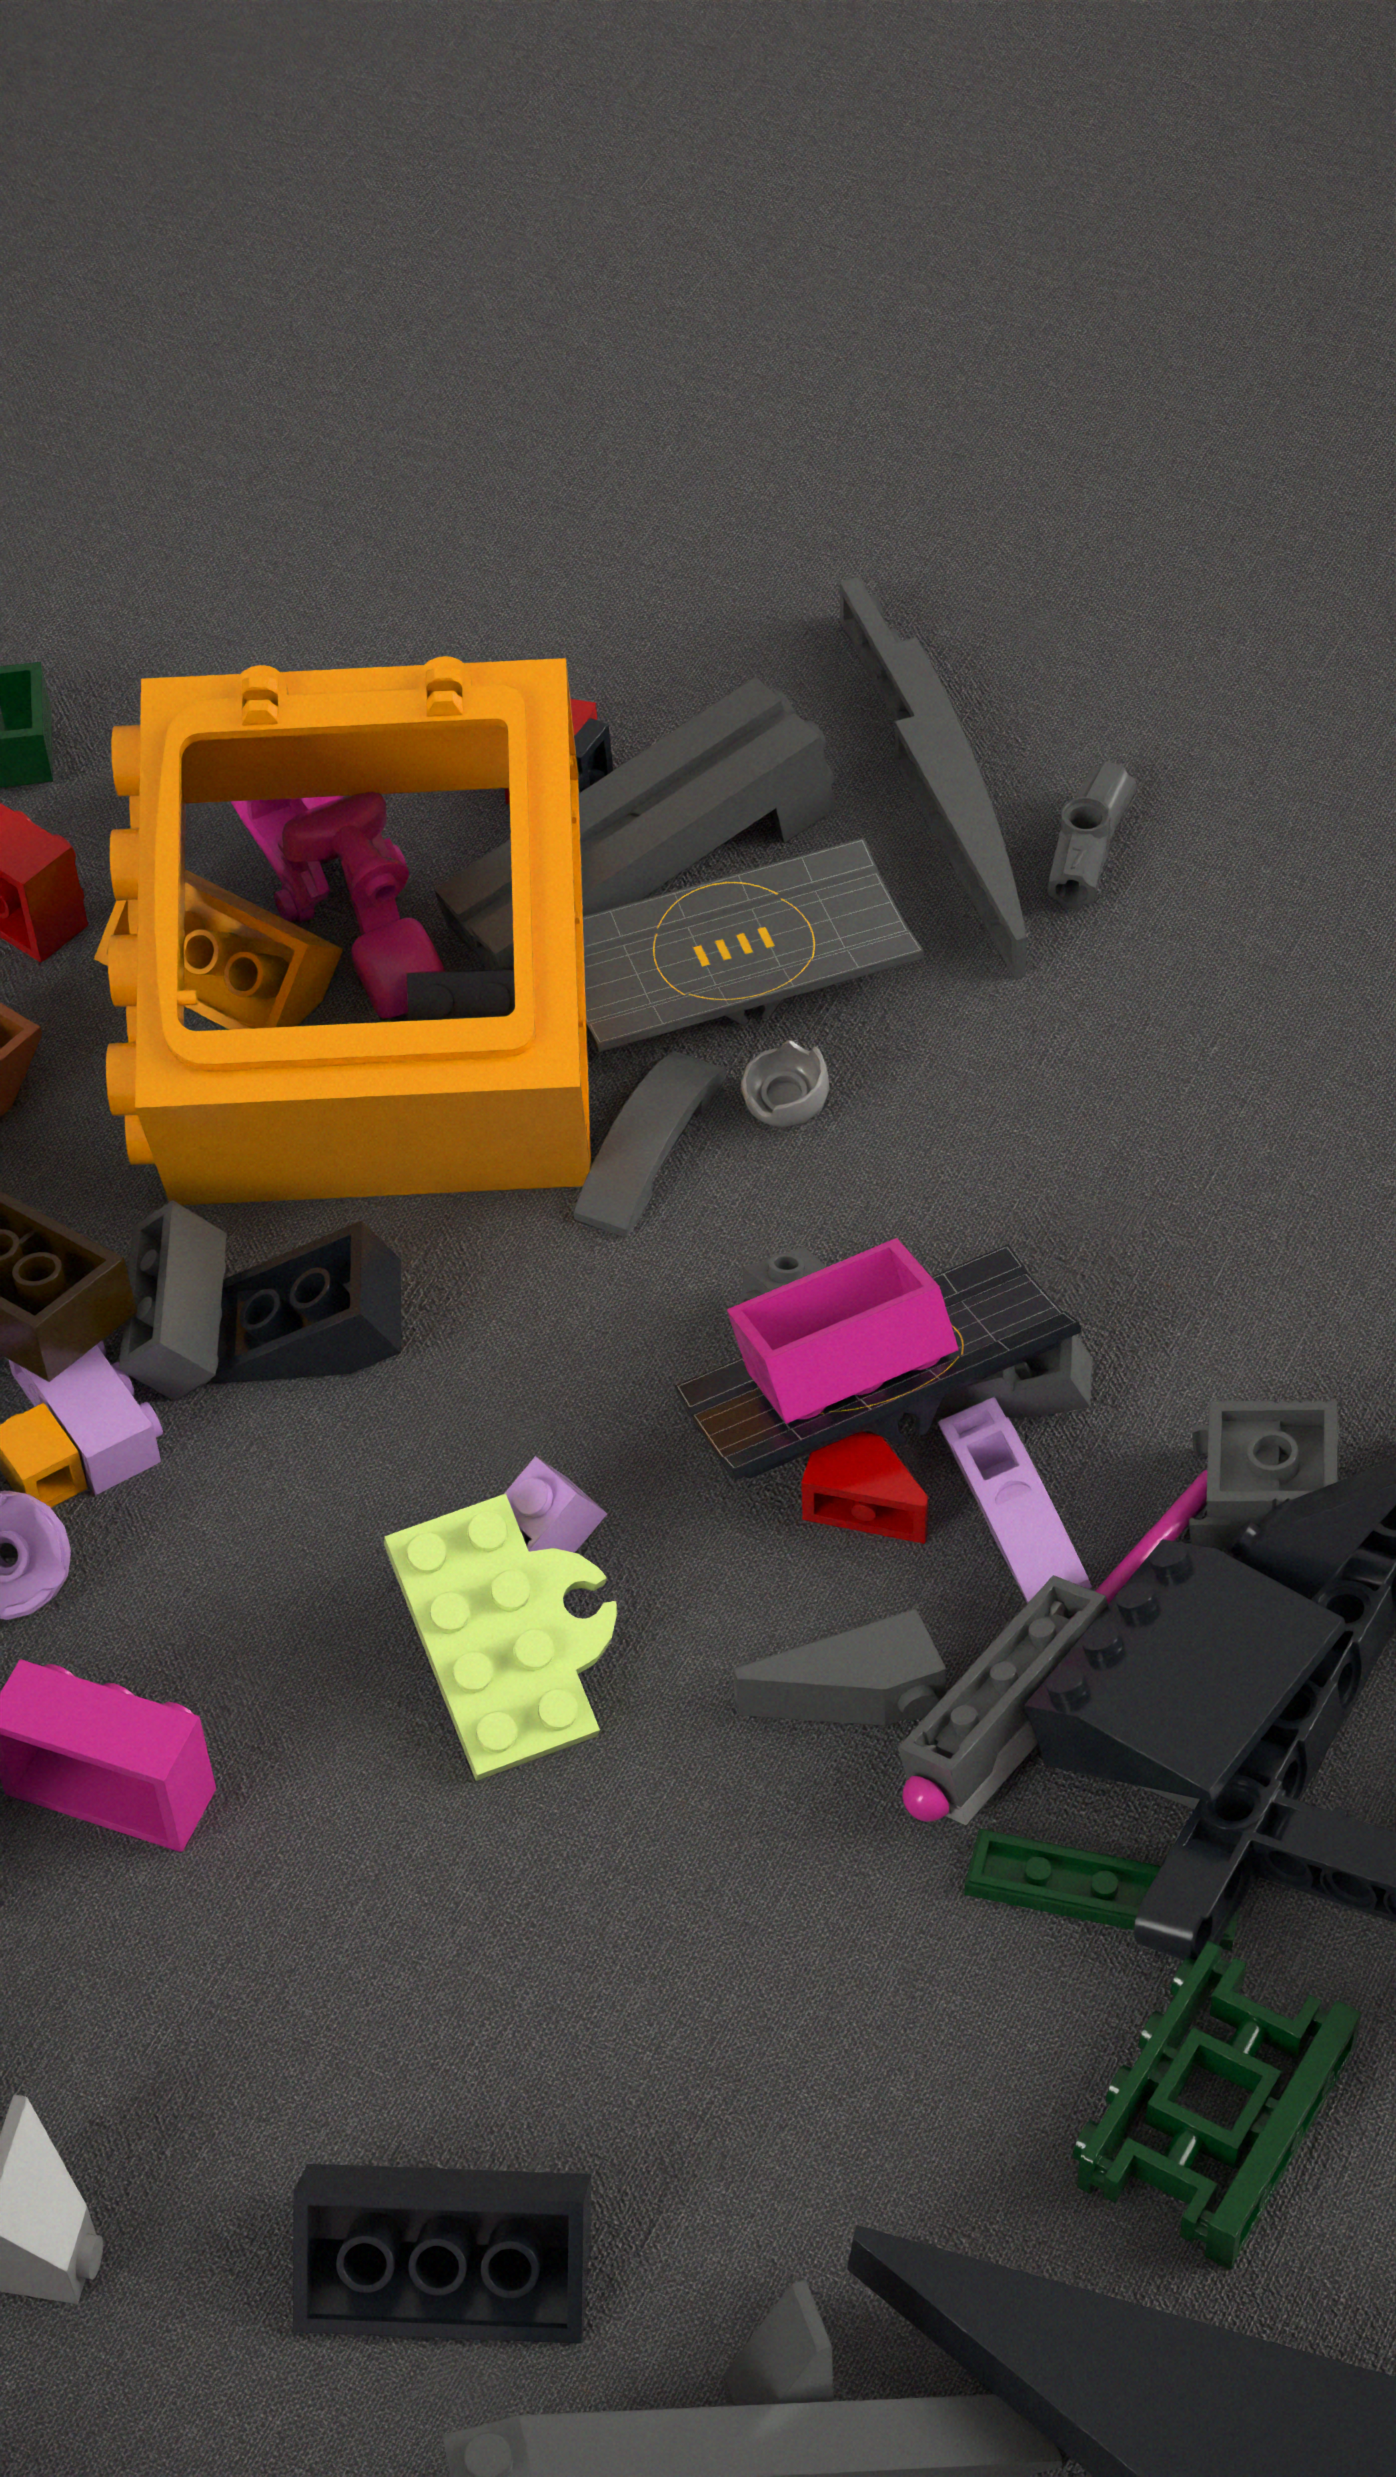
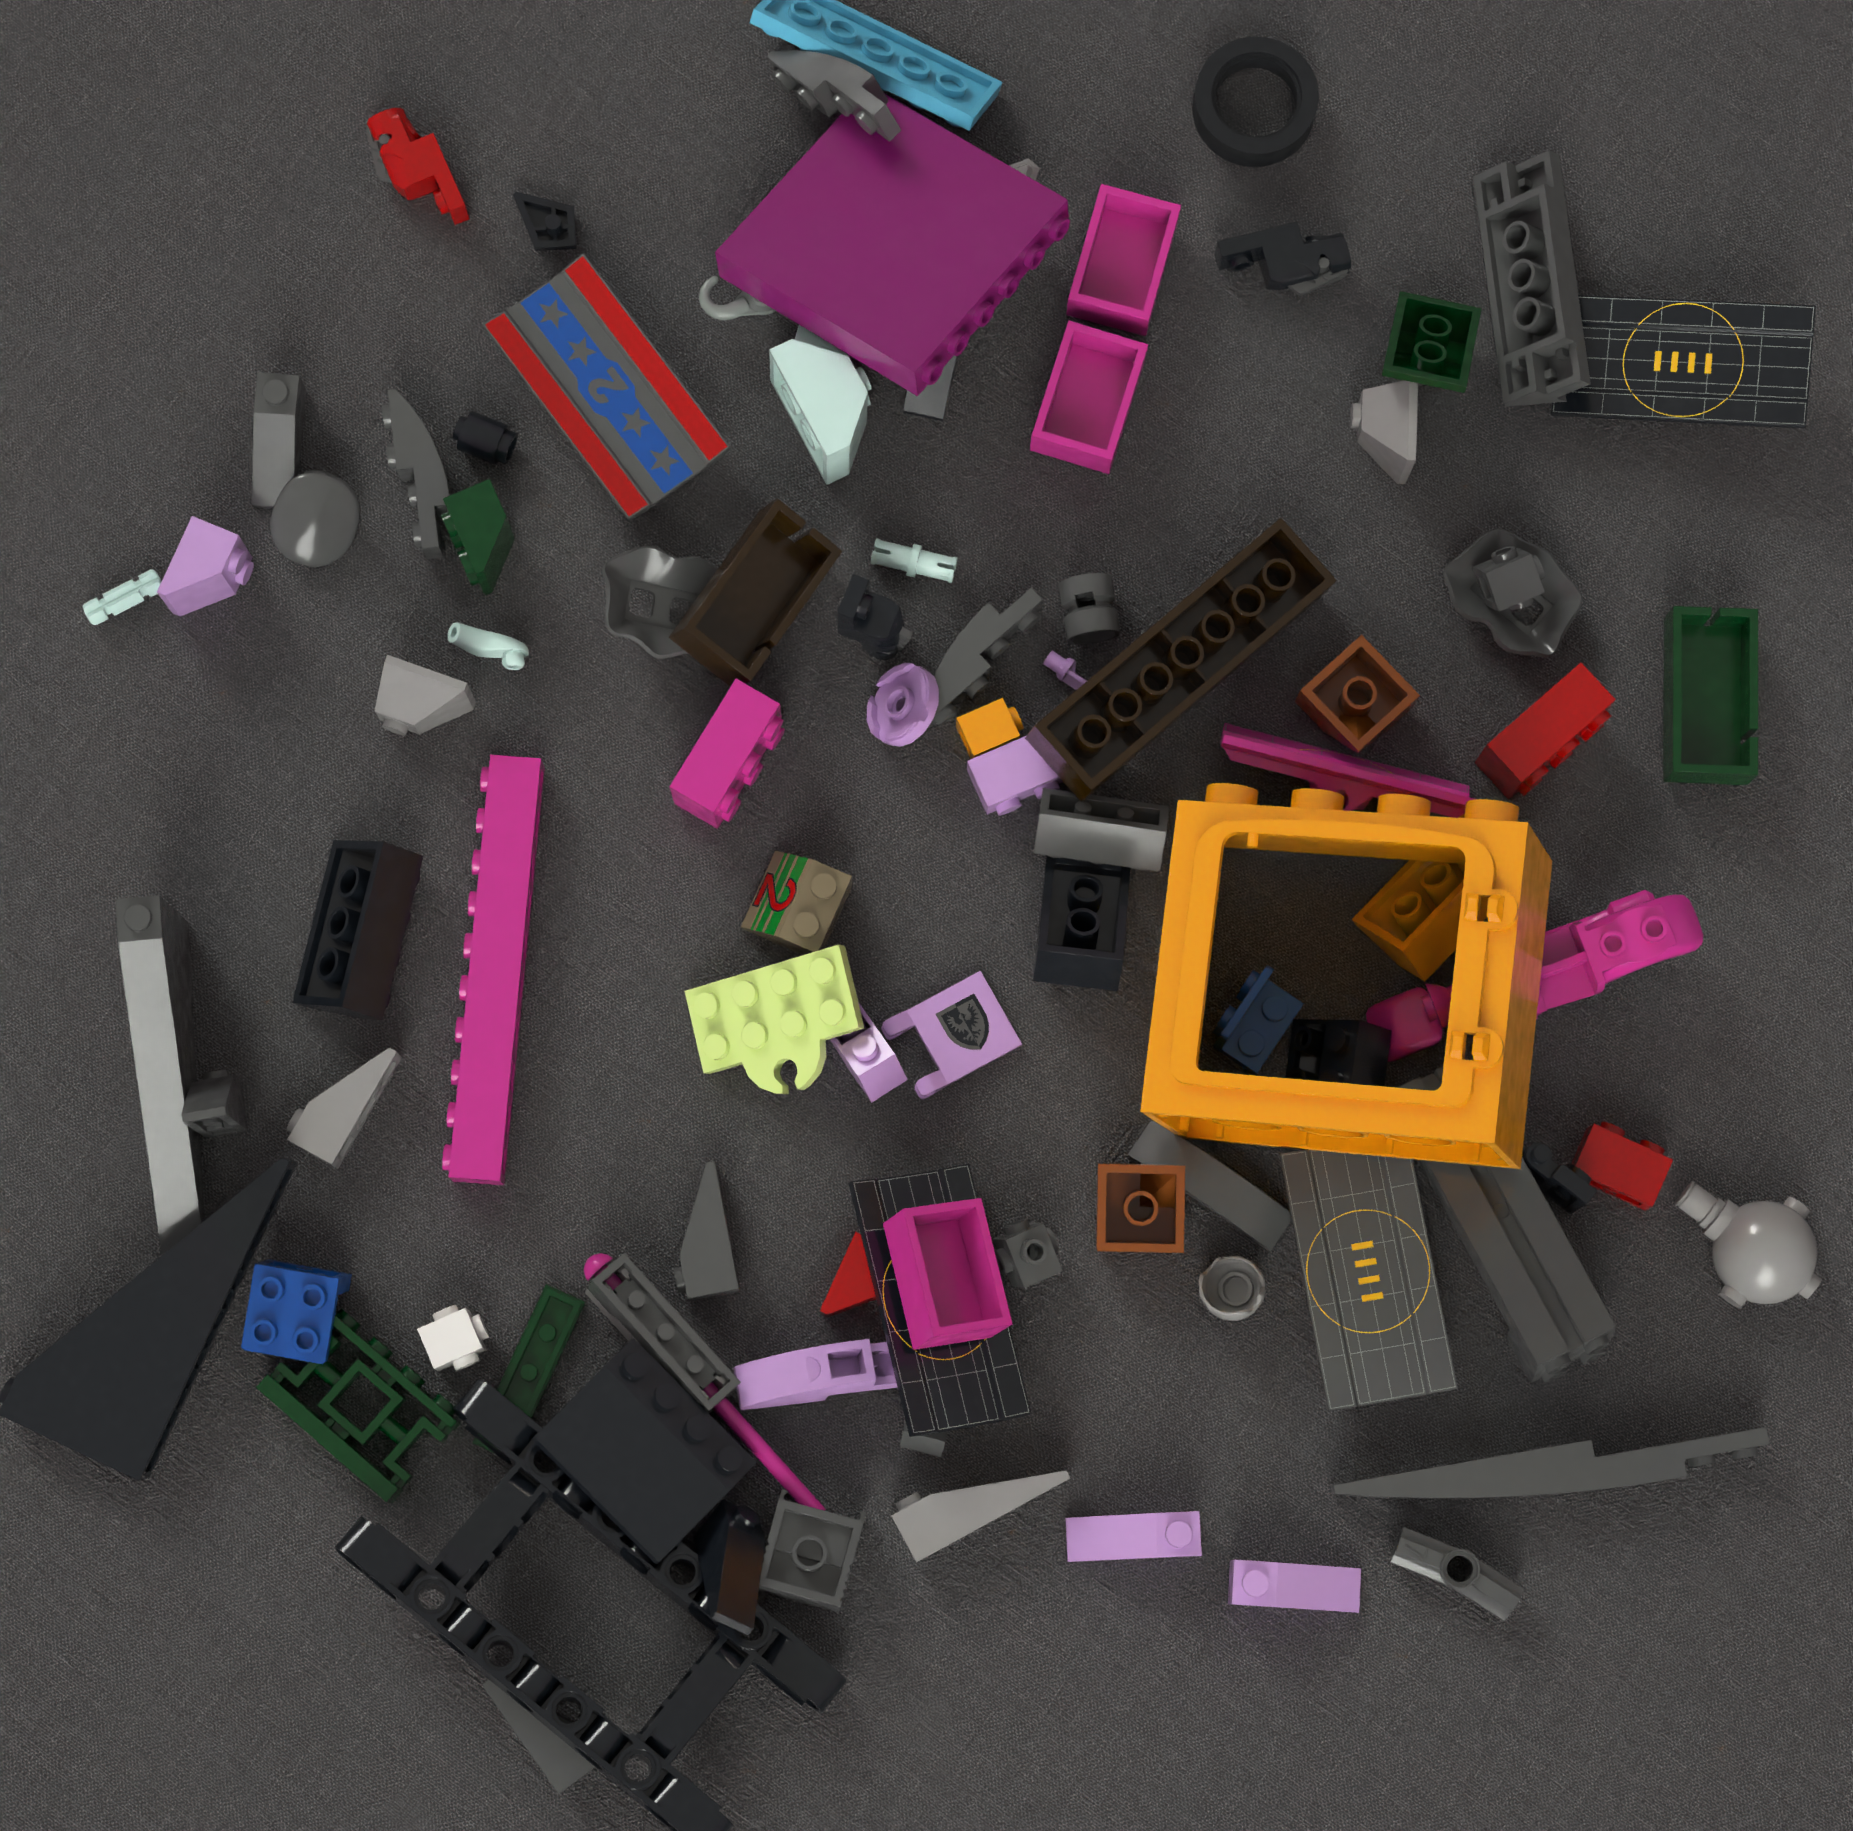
camera: 95 degrees right, 30 degrees up
none -> blue bracket [241,1259,352,1364]
none -> light grey slope [287,1048,402,1169]
none -> white brick [417,1305,489,1371]
none -> dark pink brick [442,755,545,1185]
none -> dark tan slope [741,851,853,955]
none -> lavender flag [881,971,1022,1099]
none -> light grey slope [891,1470,1070,1563]
none -> lavender slope [1065,1511,1202,1562]
none -> dark orange slope [1096,1163,1185,1253]
none -> dark pink hinge [1221,723,1476,818]
none -> lavender slope [1228,1560,1361,1613]
none -> light grey piece [1674,1181,1822,1309]

